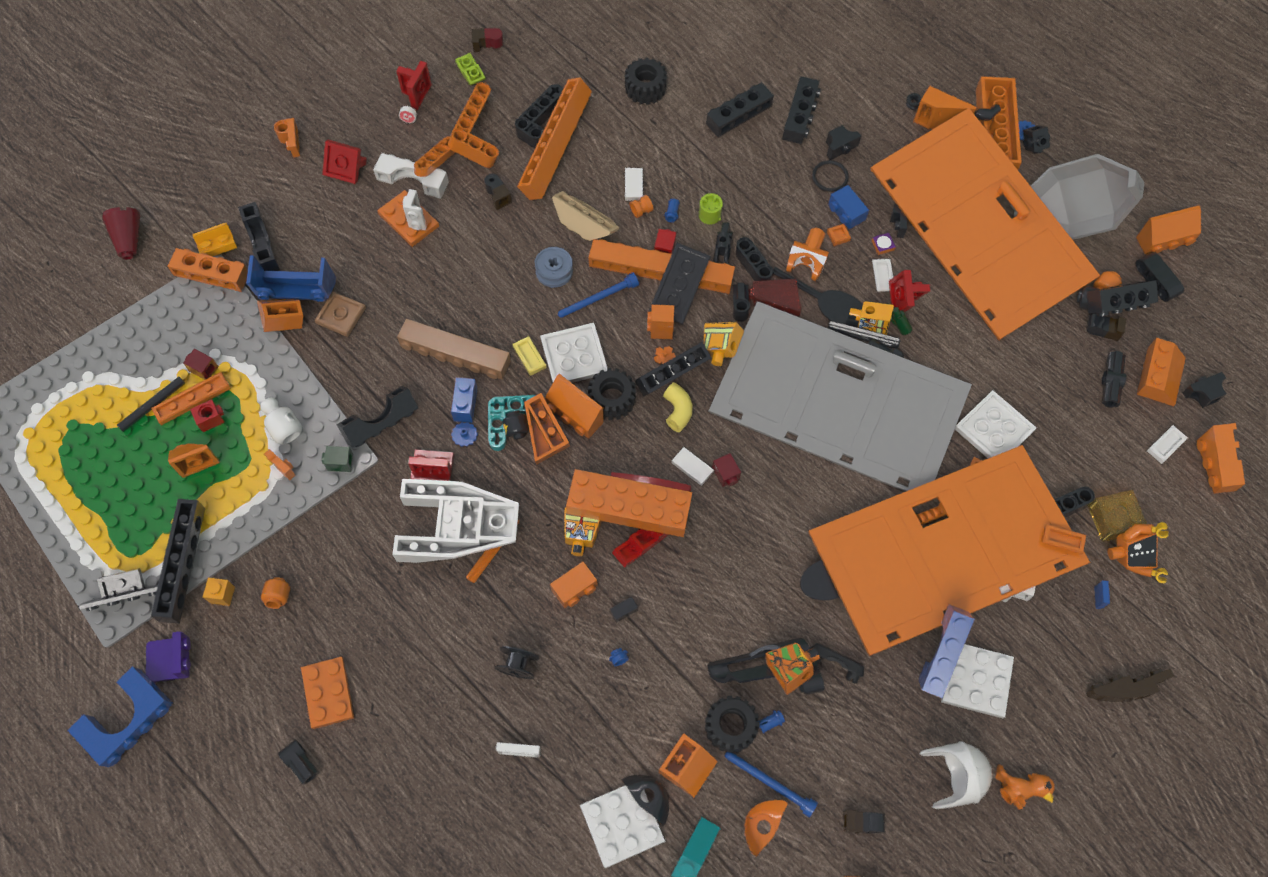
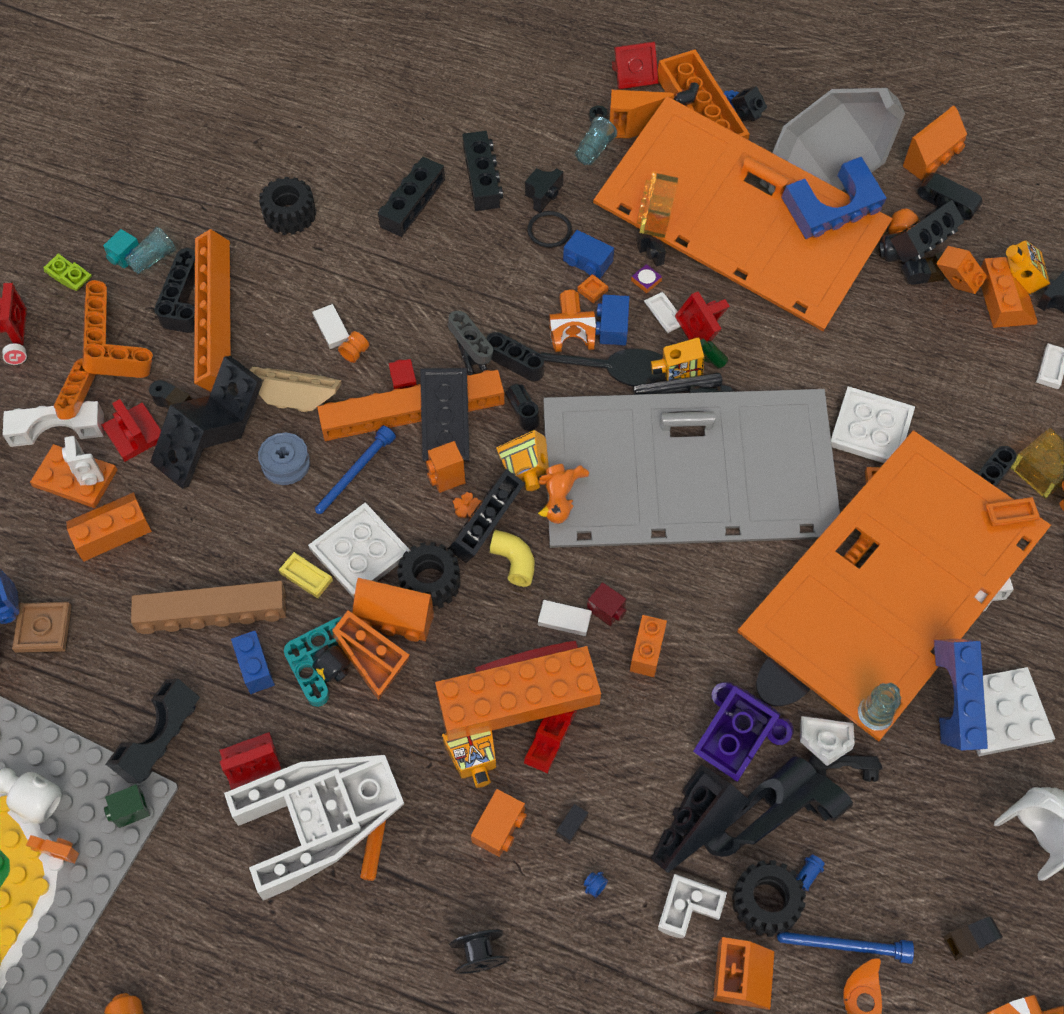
camera: 25 degrees left, 5 degrees down
blue piece [451,422,478,447] -> none
leg [471,28,504,52] -> none
blue pin [664,199,680,222] -> none
lime piece [699,193,723,225] -> none
clear red slope [749,279,801,317] -> none
torso [766,643,820,695] -> none
black piece [1101,351,1127,408] -> none
none -> orange slope [66,492,152,562]
none -> red bracket [101,399,161,462]
none -> teal brick [103,229,142,269]
none -> clear light blue plant [124,226,176,274]
none -> black bracket [150,356,263,489]
none -> dark grey beam [447,311,493,364]
none -> orange animal [538,464,589,524]
none -> clear light blue plant [575,117,617,165]
none -> blue brick [596,295,629,345]
none -> red bracket [612,41,659,89]
none -> orange brick [630,615,667,677]
none -> clear yellow brick [637,172,678,238]
none -> black wedge [651,764,749,873]
none -> white brick [658,874,727,938]
none -> dark purple piece [693,682,794,782]
none -> blue arch [782,156,887,239]
none -> white plate [800,716,855,766]
none -> clear light blue plant [858,683,901,730]
none -> orange brick [936,246,987,294]
none -> light orange torso [1006,241,1050,294]

